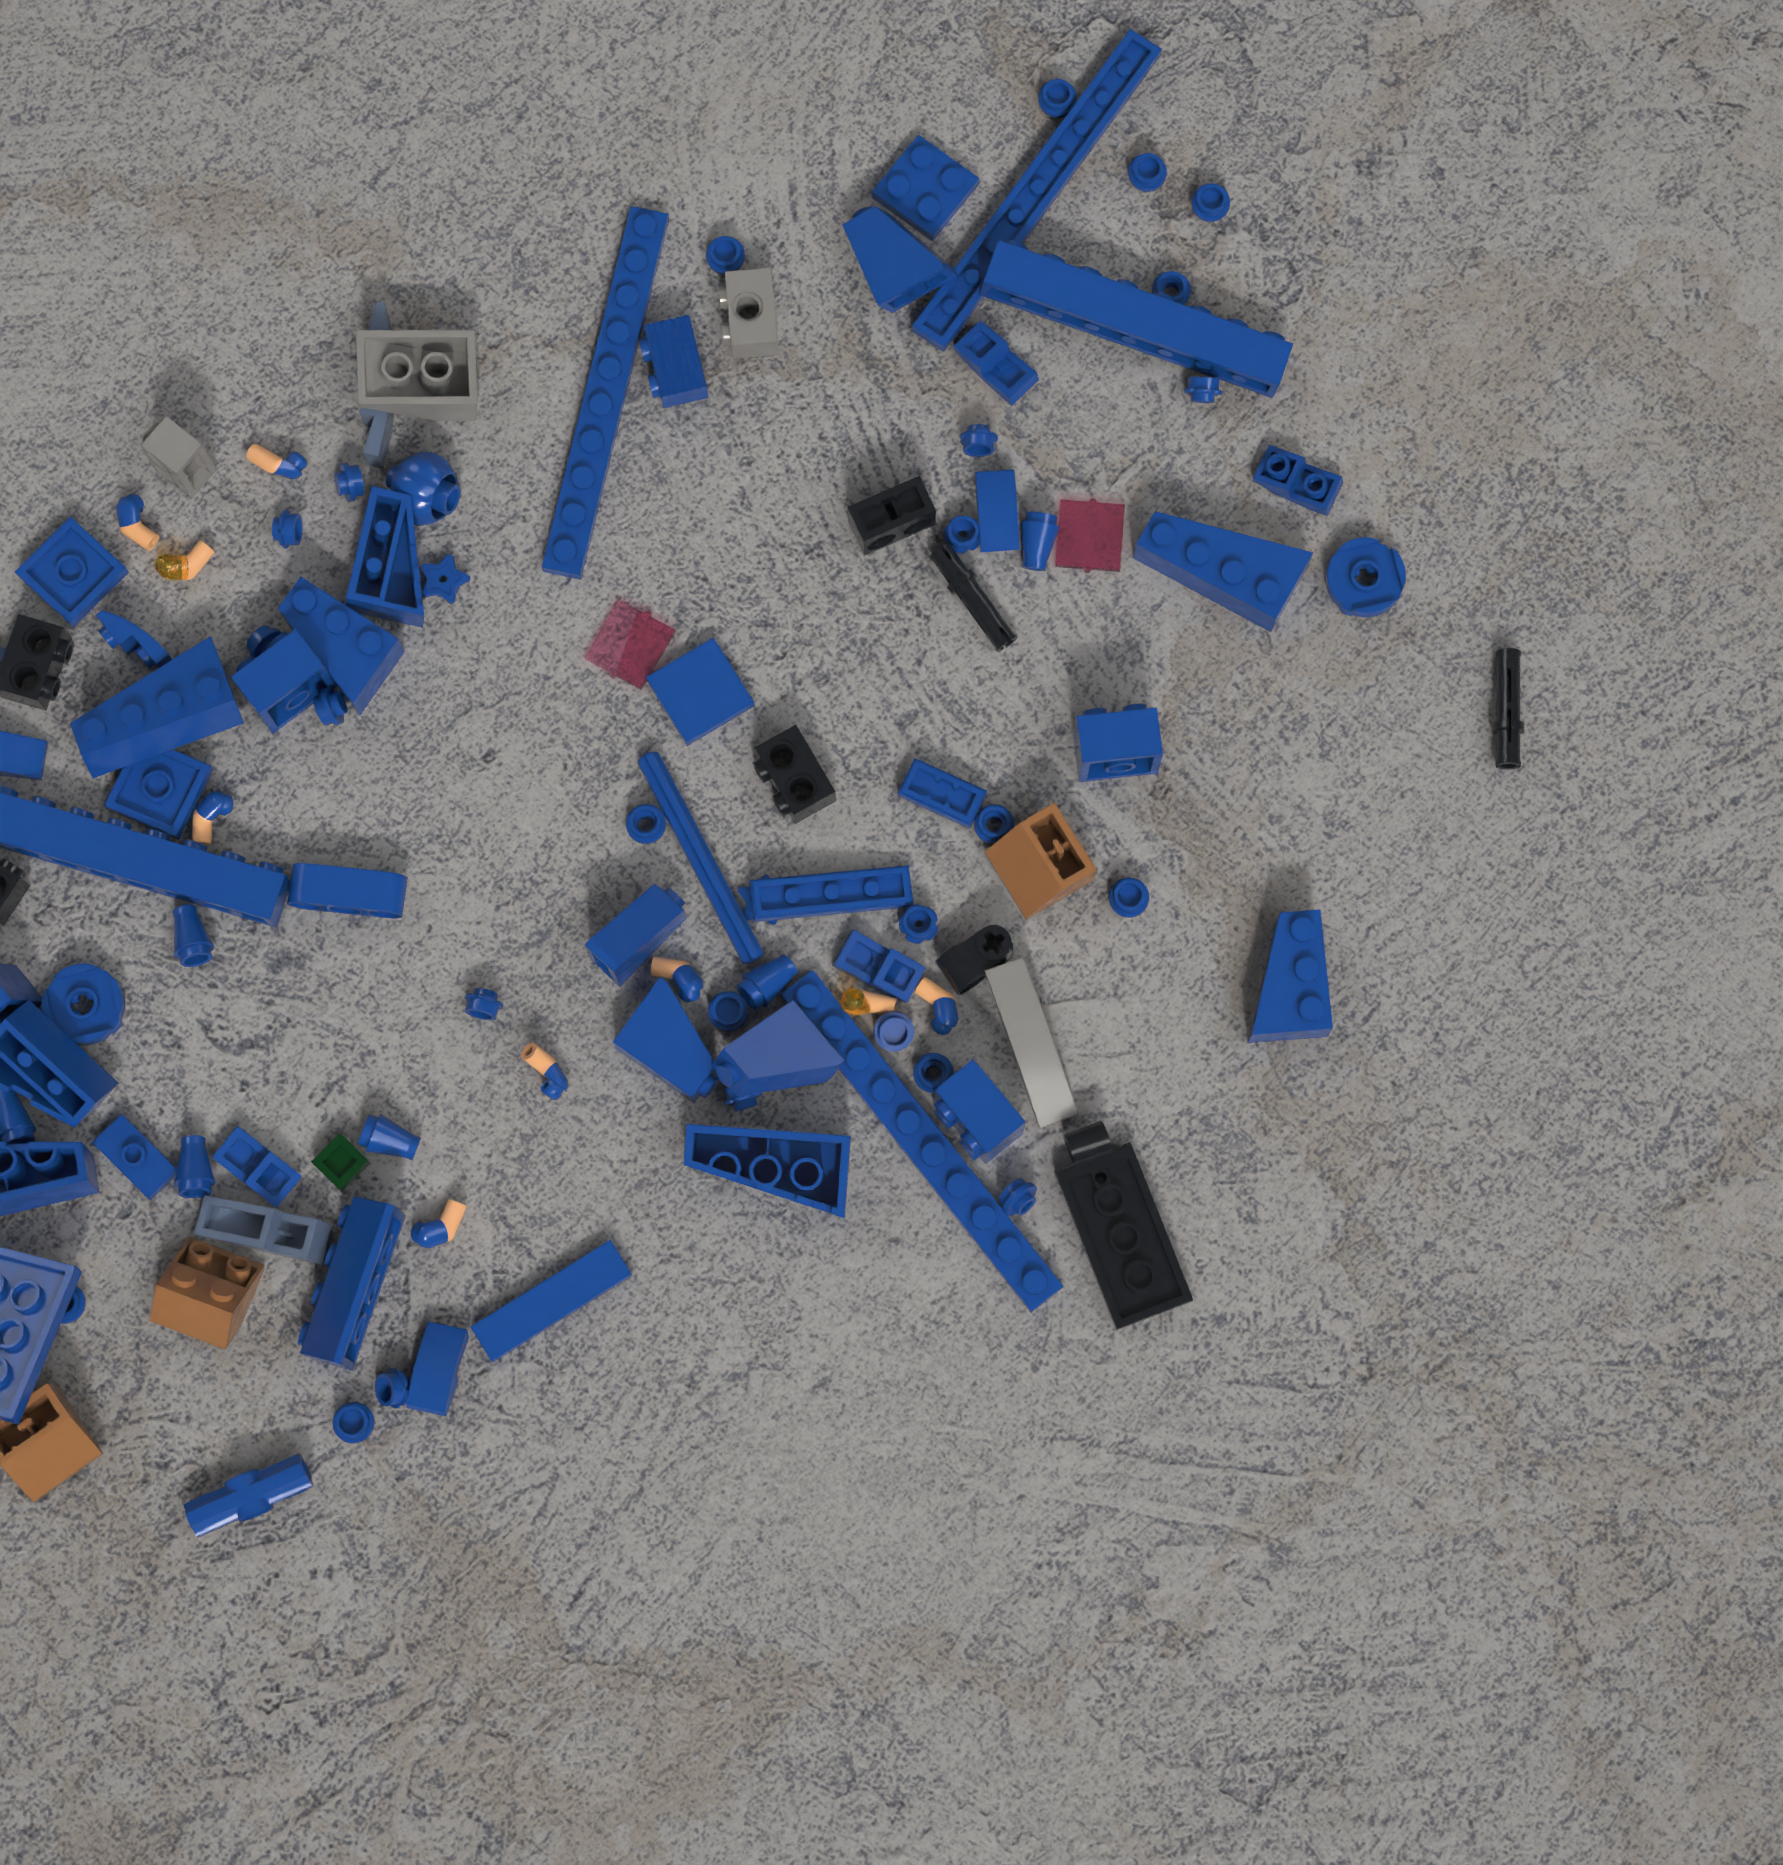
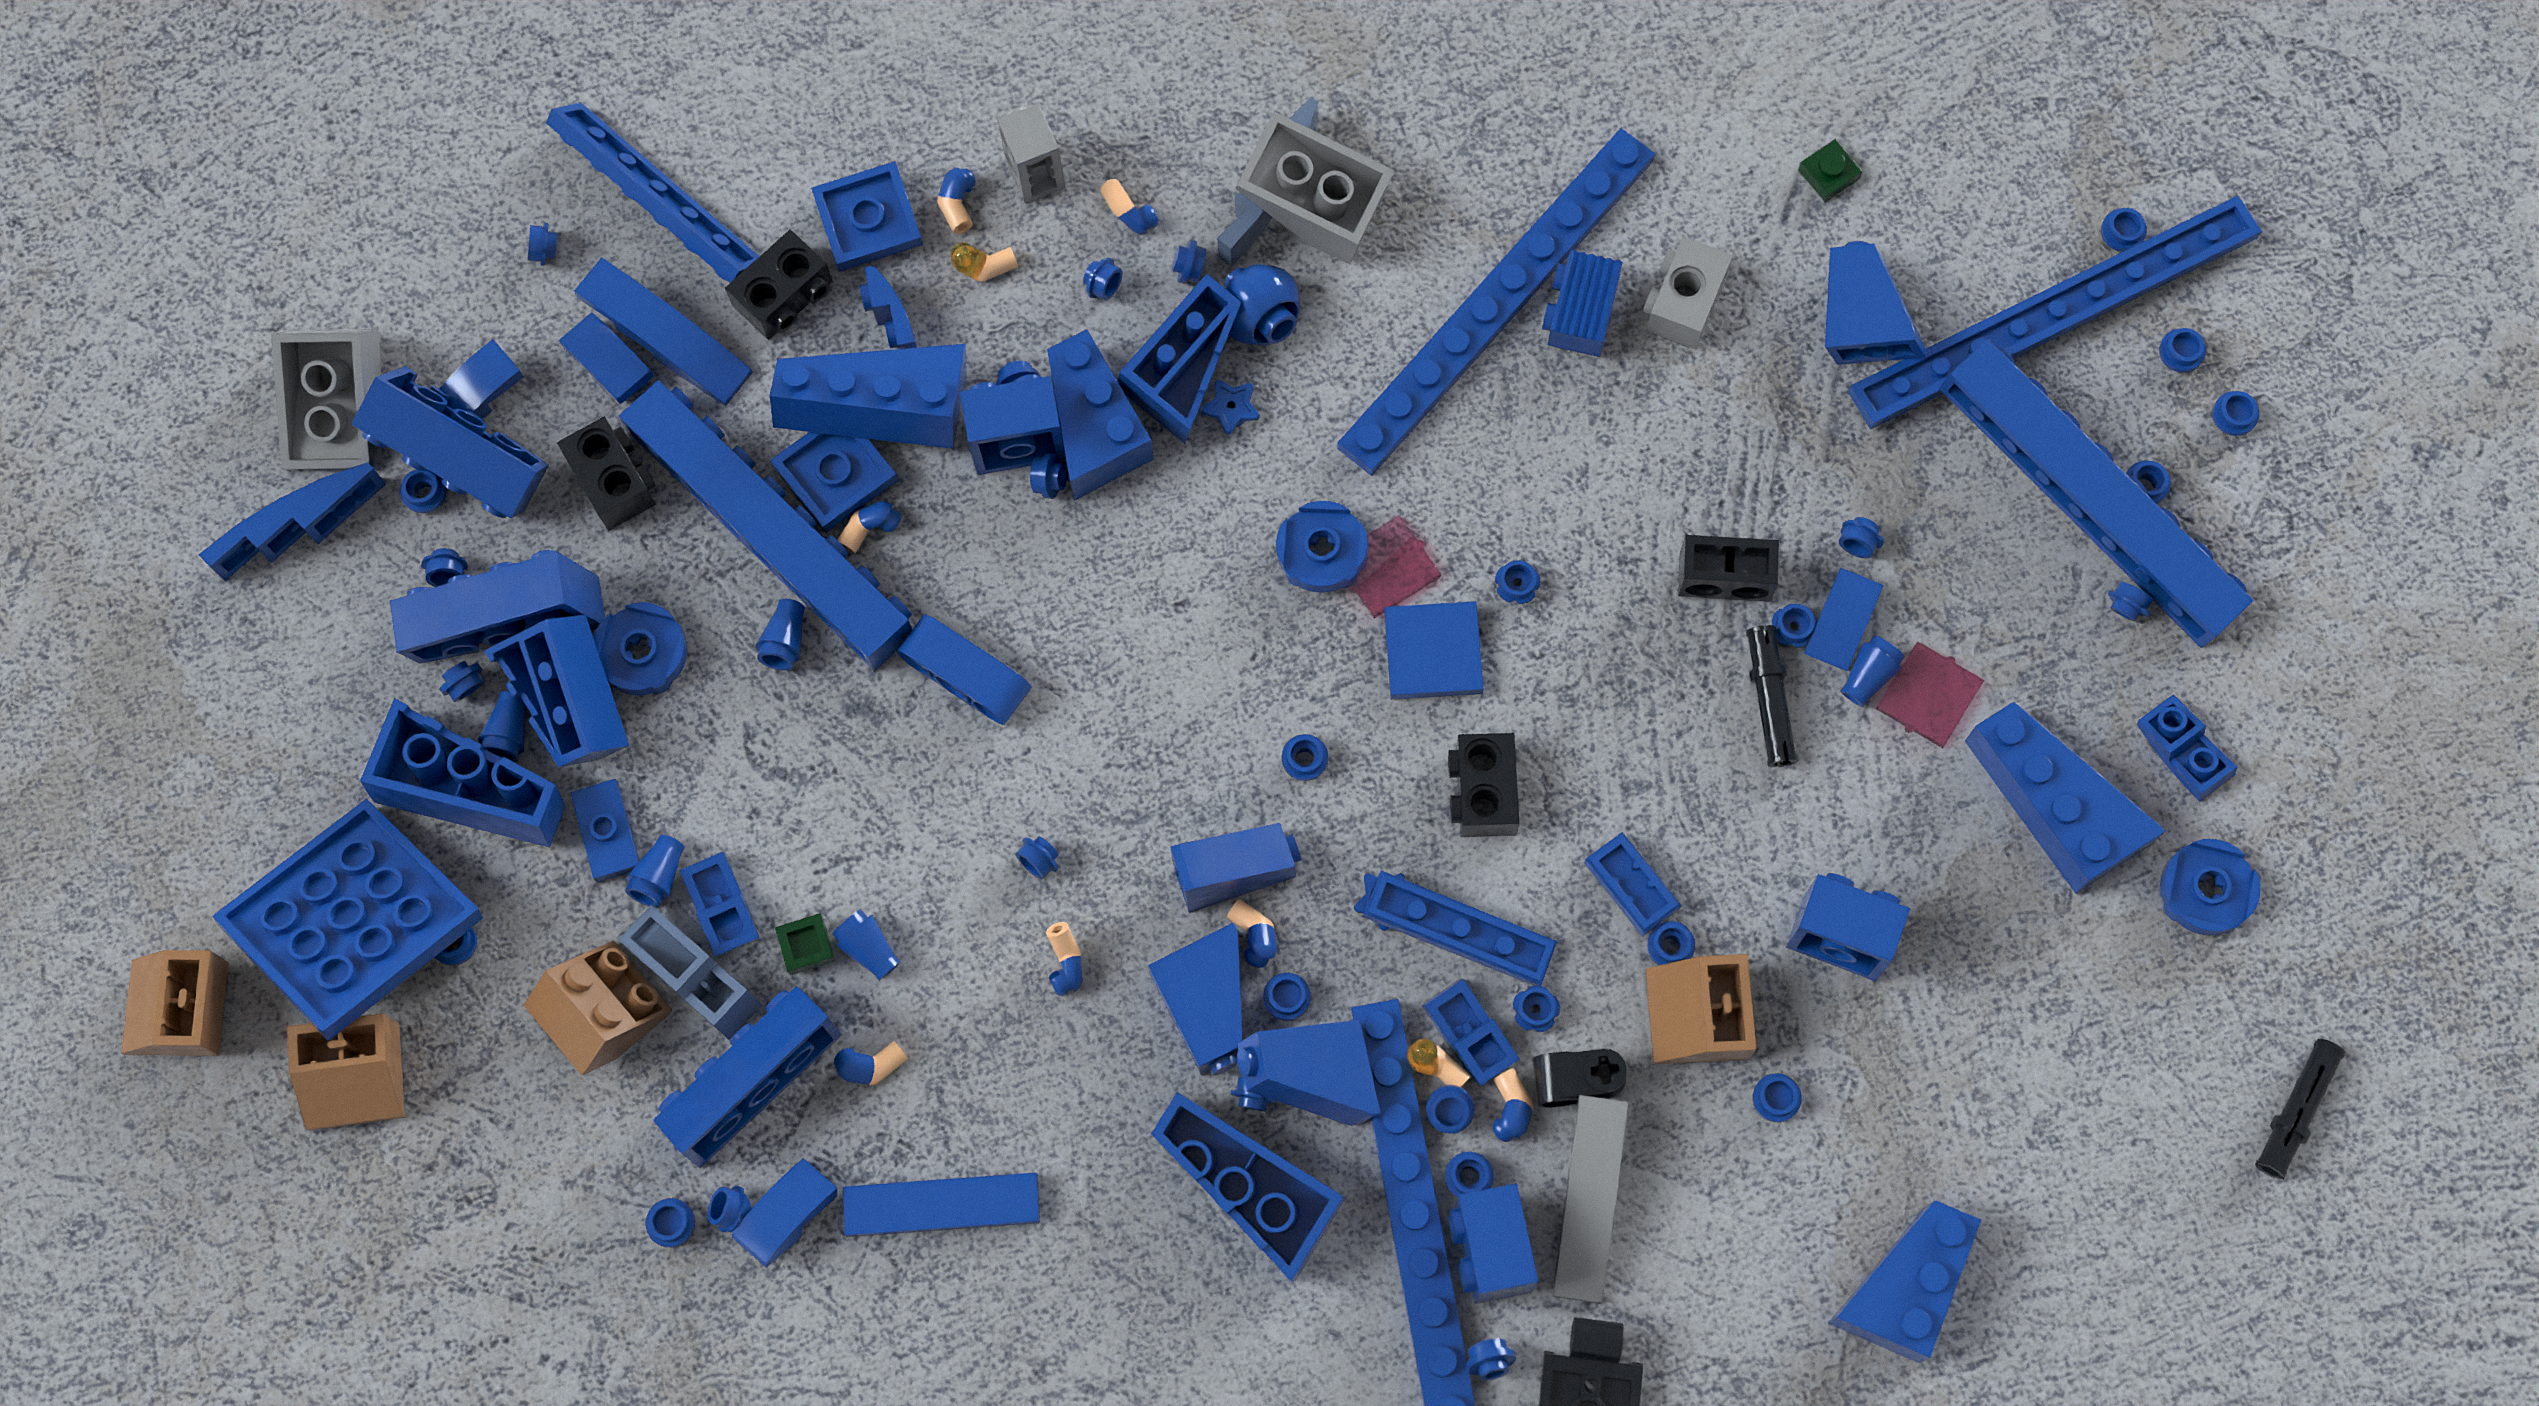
camera: 30 degrees right, 5 degrees down
blue piece [183,1453,314,1537] -> none
blue axle [638,751,763,965] -> none
blue plate [706,236,745,275] -> none
blue cone [736,954,798,1010] -> none
blue plate [872,135,980,242] -> none
blue slope [953,320,1039,406] -> none
none -> blue plate [1276,501,1368,593]
none -> blue plate [1495,560,1540,604]
none -> dark green plate [1798,139,1863,202]

